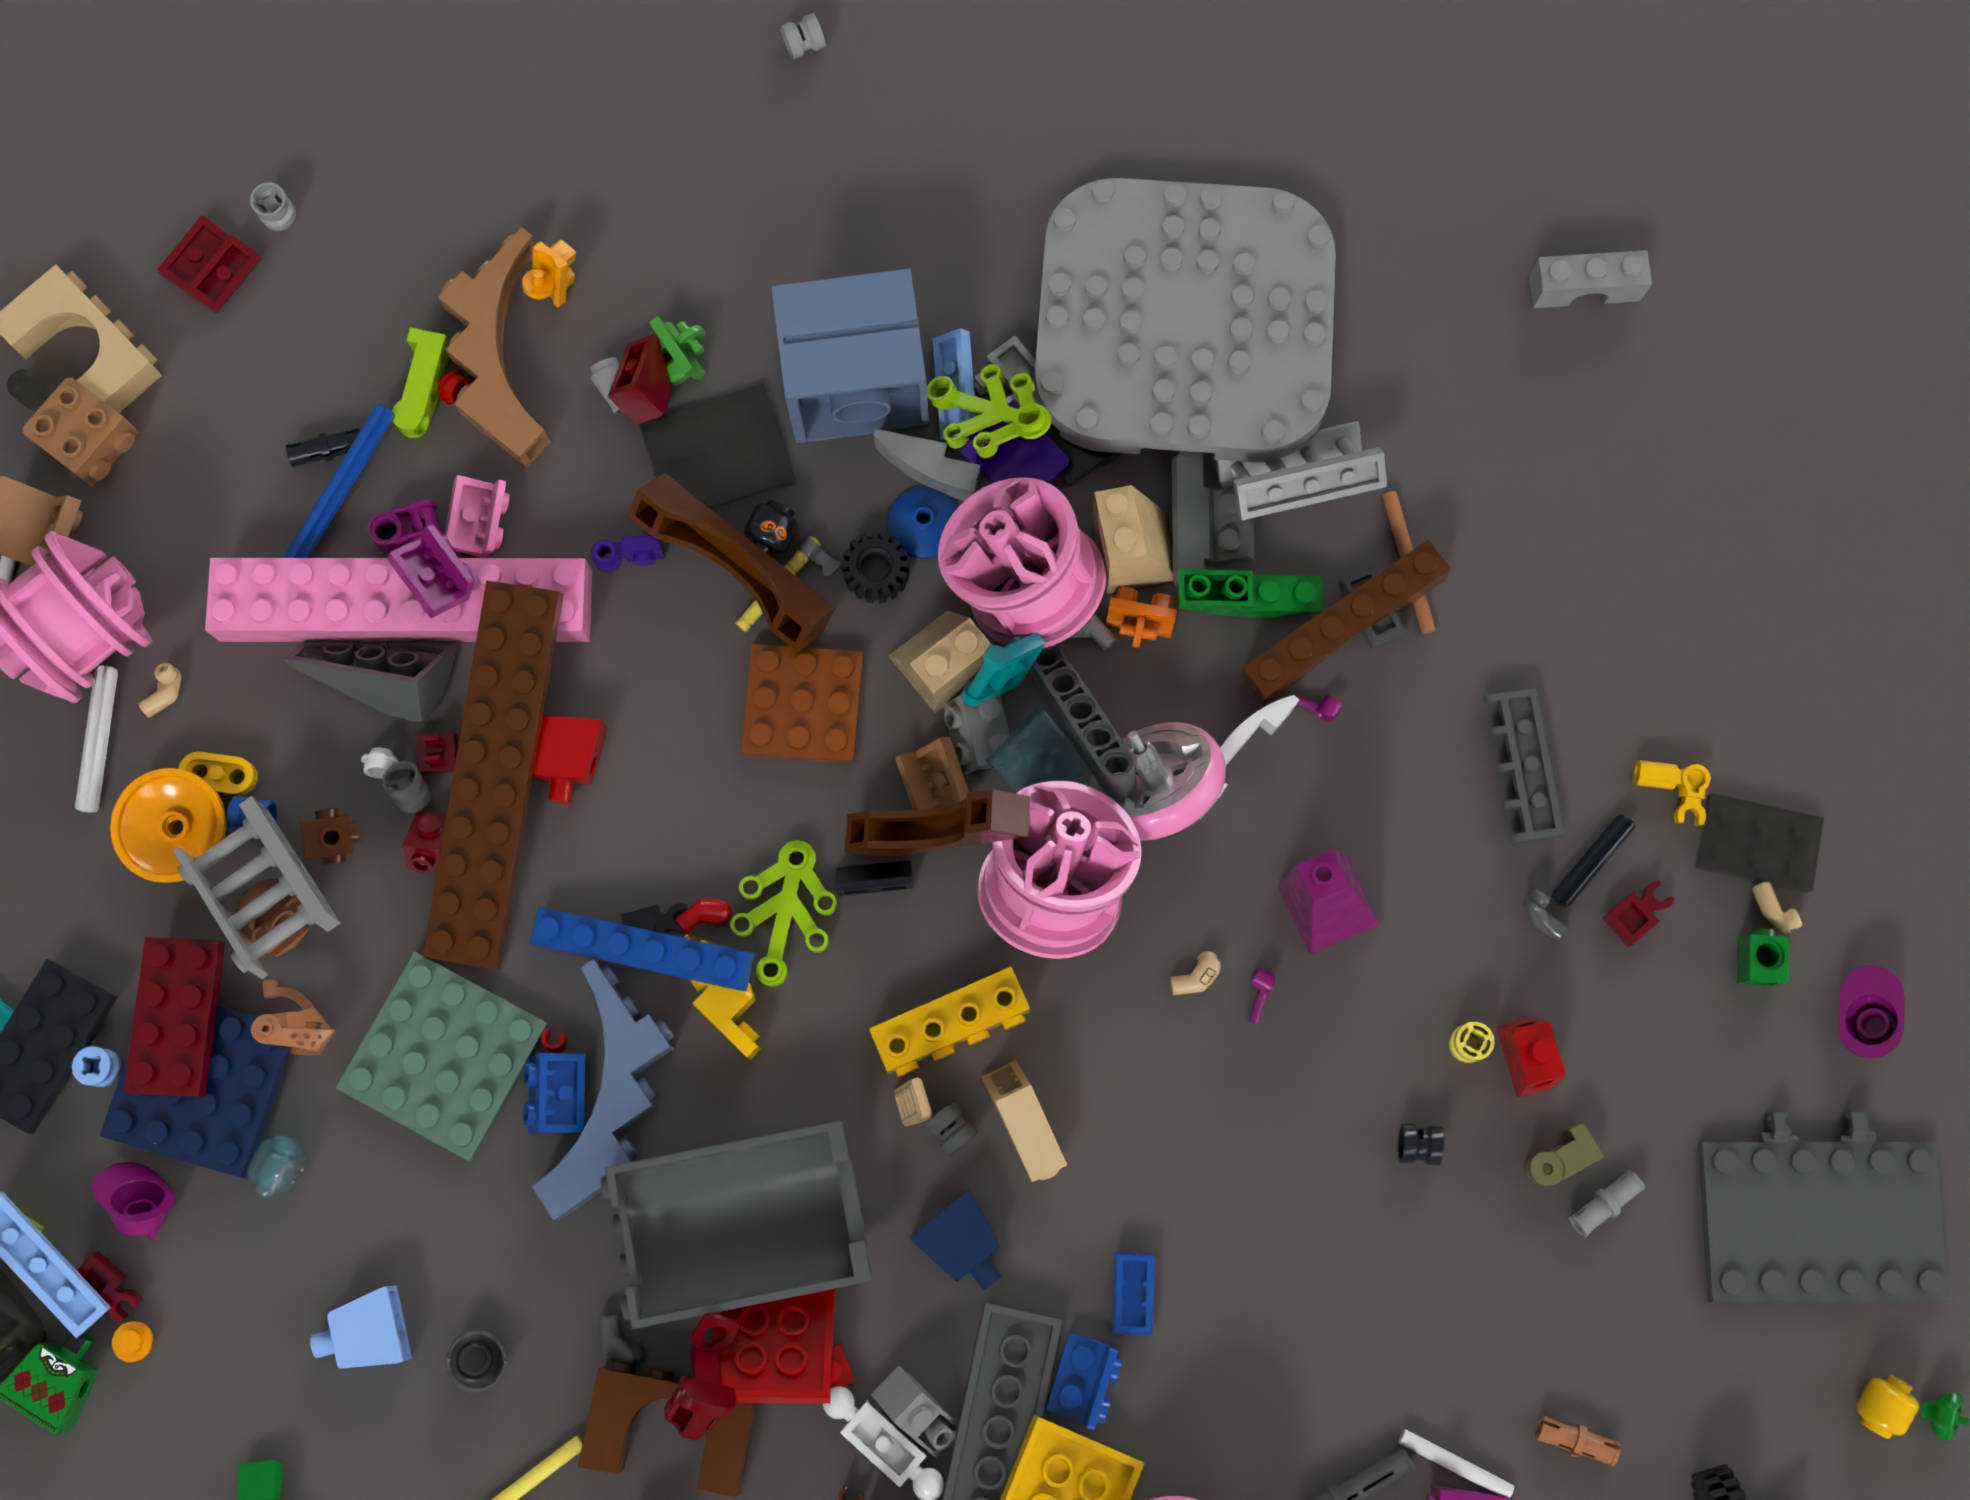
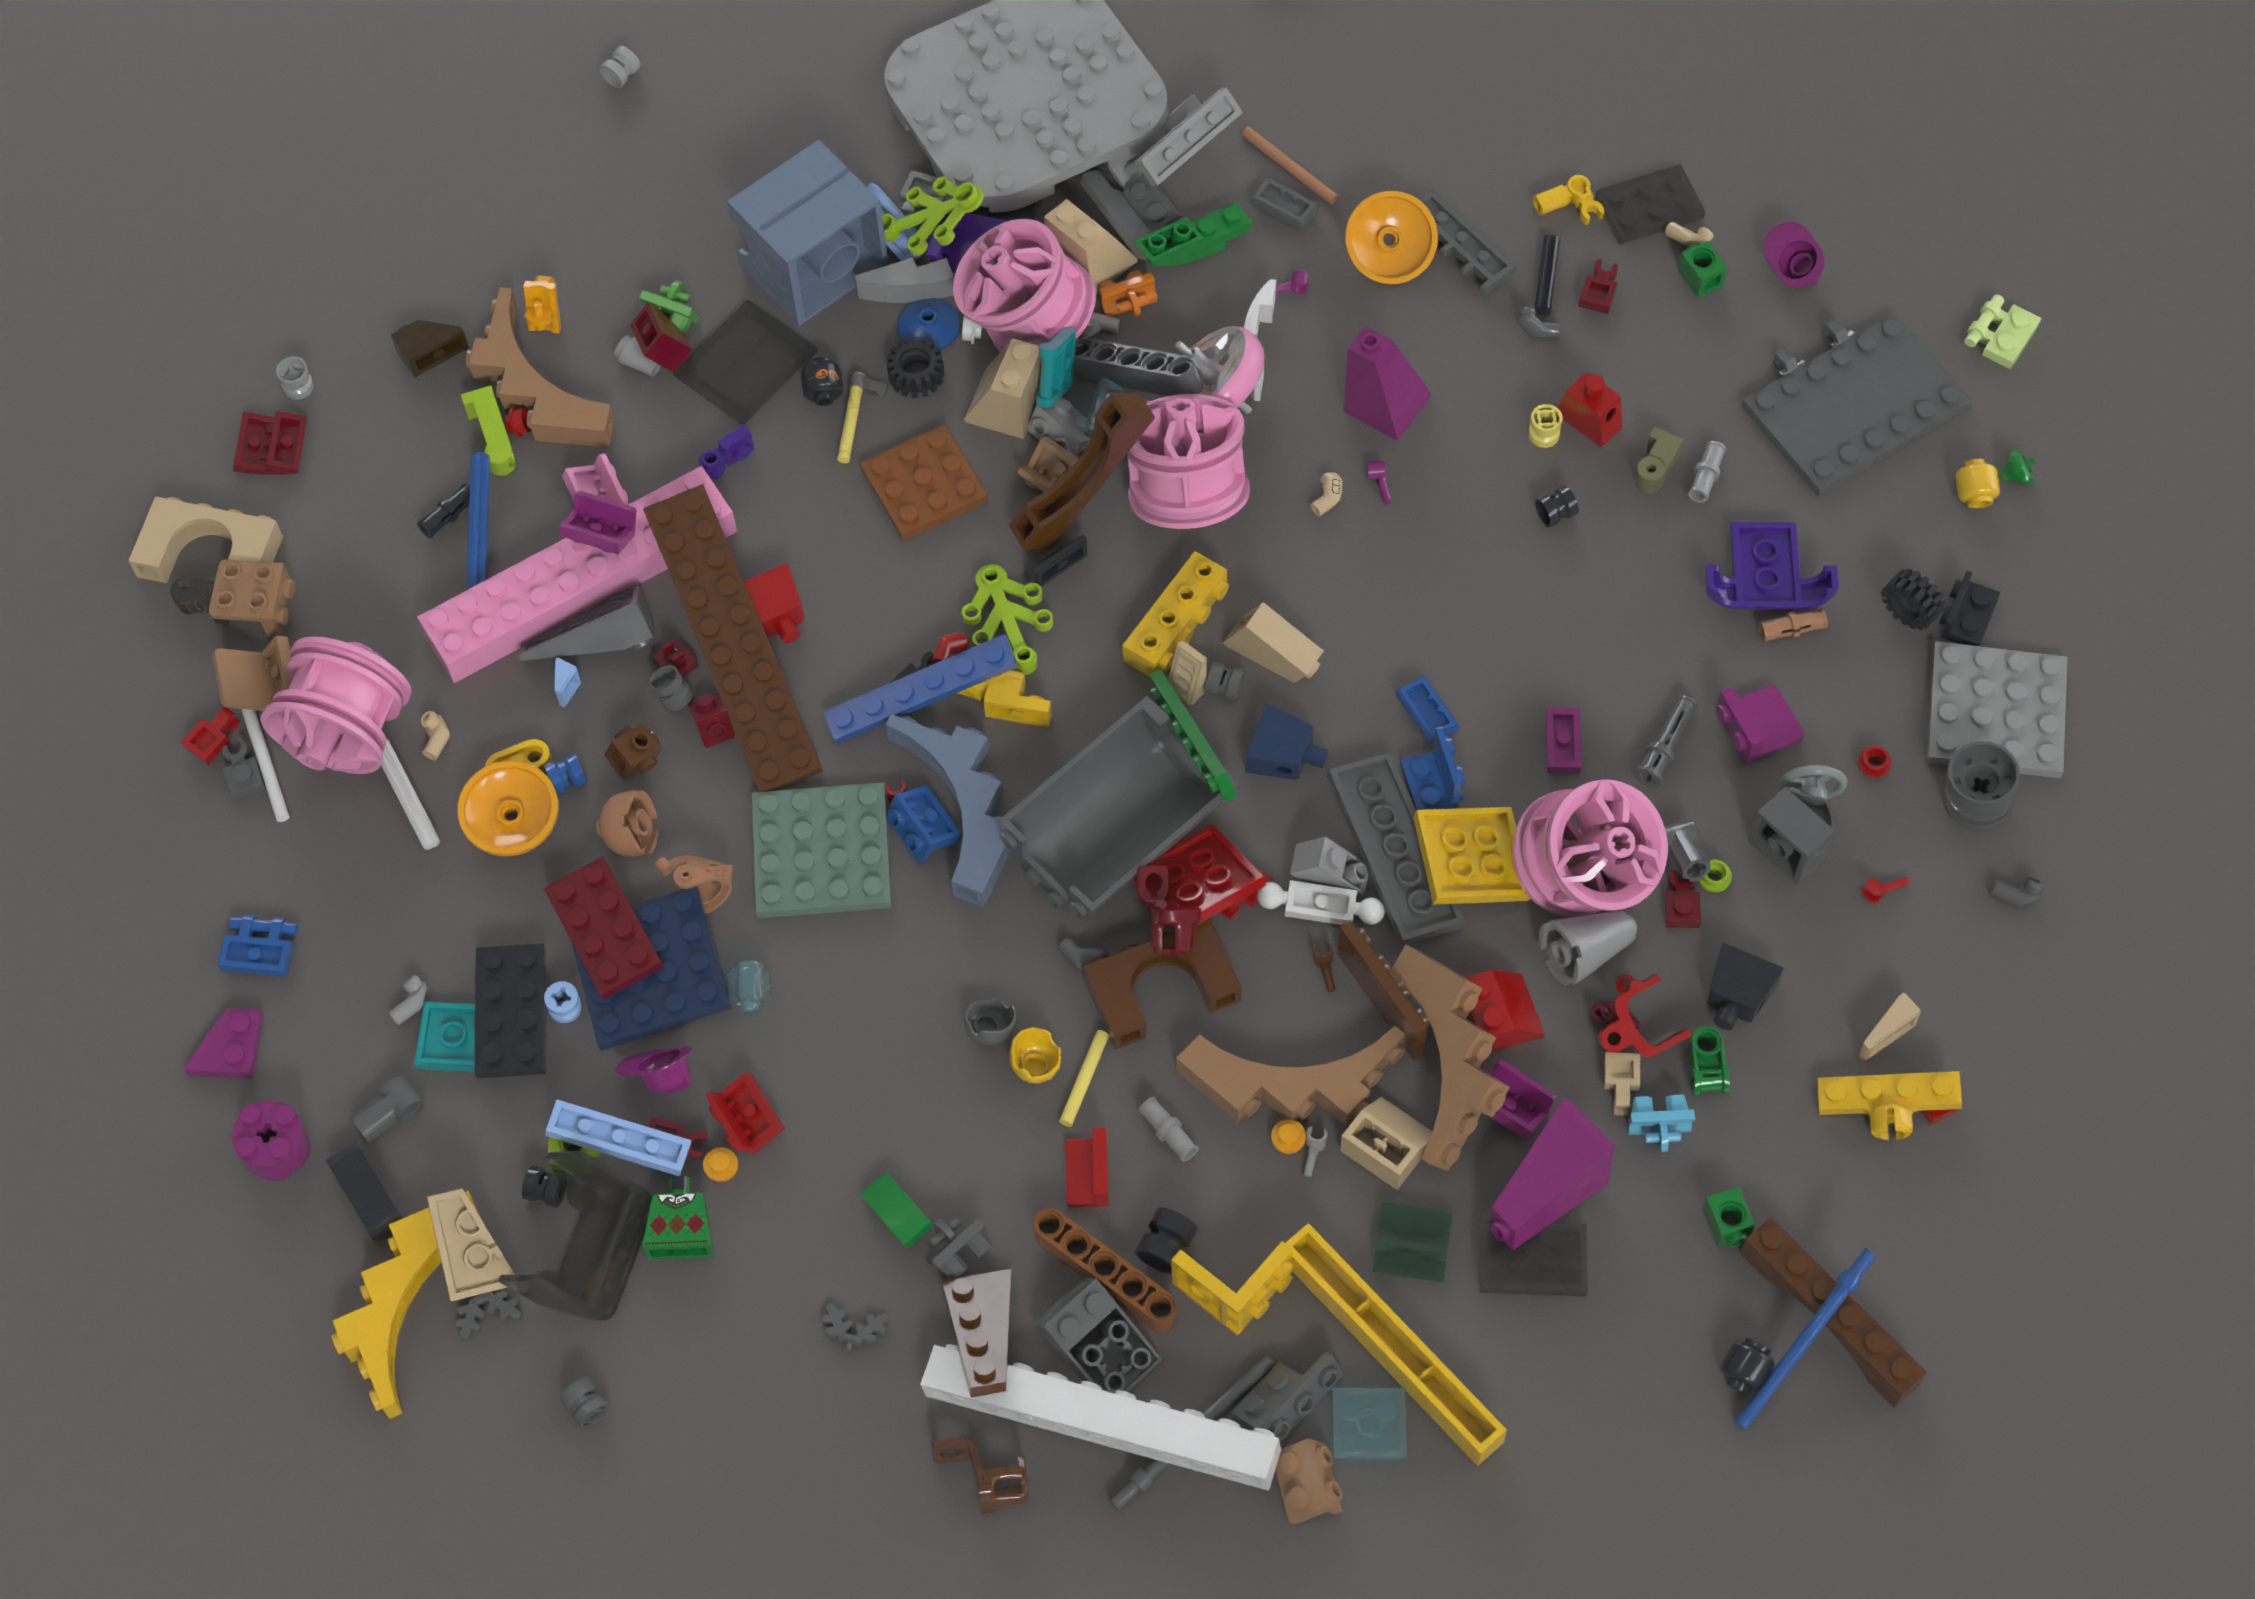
camera: 30 degrees left, 15 degrees down
light grey fence [173,796,341,979] -> none
light blue torso [310,1285,412,1369] -> none
white plate [361,747,399,779] -> none
magenta piece [368,499,445,555] -> none
reddish brown arch [627,473,836,652] -> none
reddish brown arch [1242,539,1451,706] -> none
white bar [1398,1429,1514,1499] -> none
none -> dark brown slope [391,320,469,377]
none -> light blue slope [555,658,581,707]
none -> red bracket [705,1072,785,1154]
none -> yellow hair [1009,1027,1061,1084]
none -> green plate [1149,668,1237,802]
none -> light orange dish [1345,191,1438,285]
none -> magenta plate [1546,708,1581,773]
none -> dark purple piece [1705,522,1839,609]

